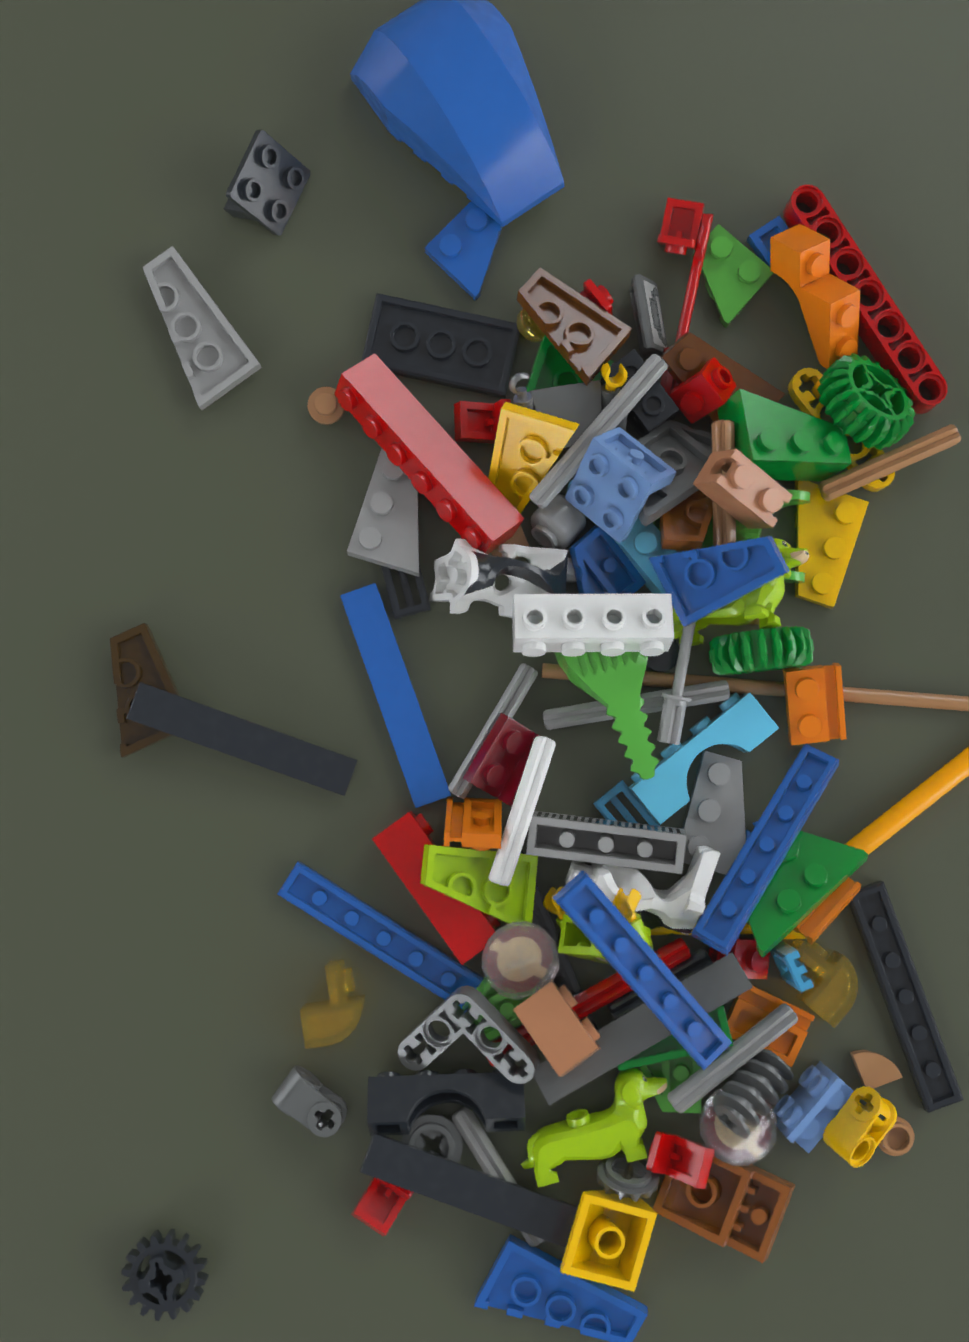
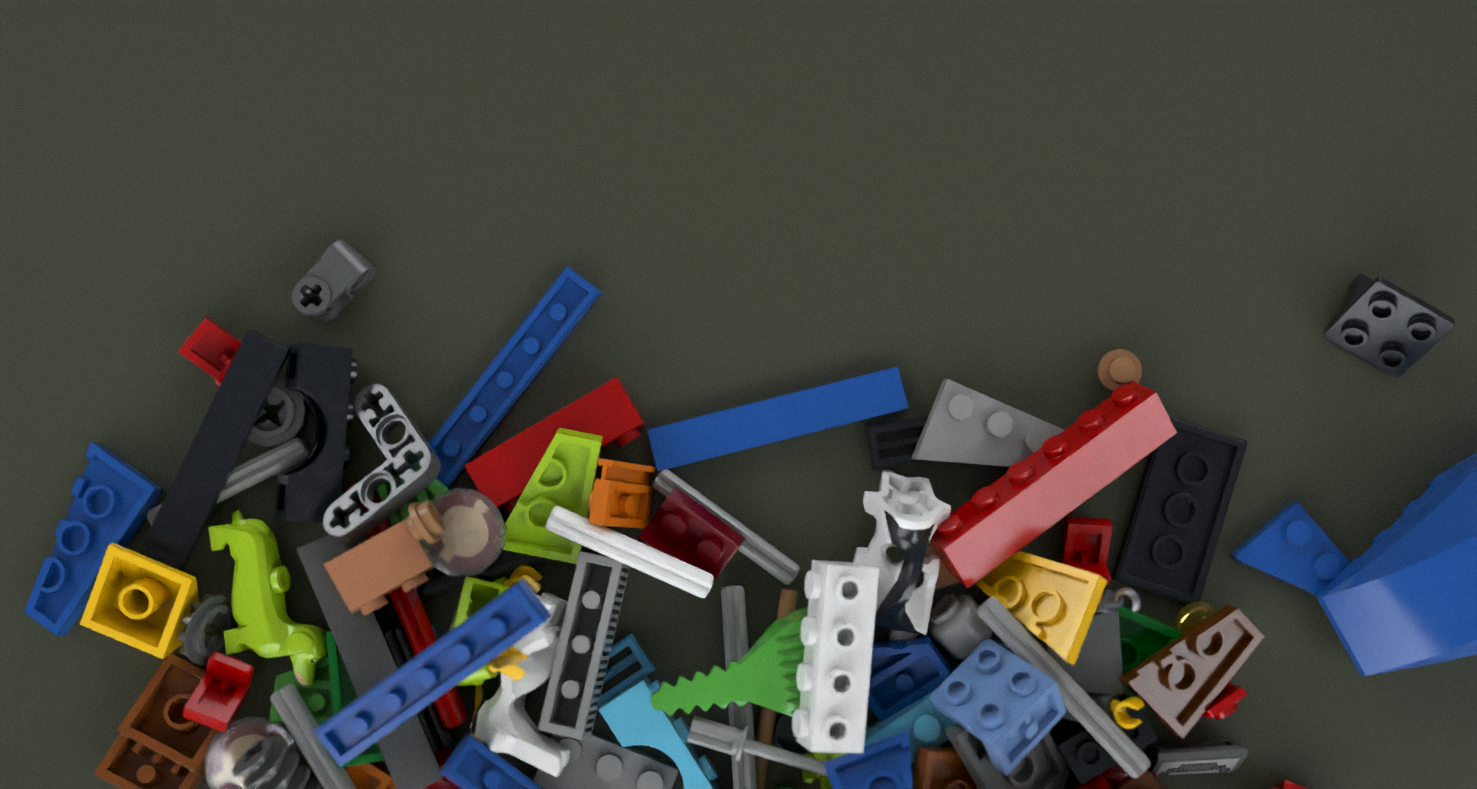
camera: 100 degrees right, 0 degrees up
dark brown wing [110,623,180,758] -> none
black gear [121,1229,209,1321] -> none
black tile [126,682,358,796] -> none
light grey wing [142,246,262,411] -> none
clear yellow brick [300,959,365,1049] -> none
none -> medium nougat plate [406,500,446,544]

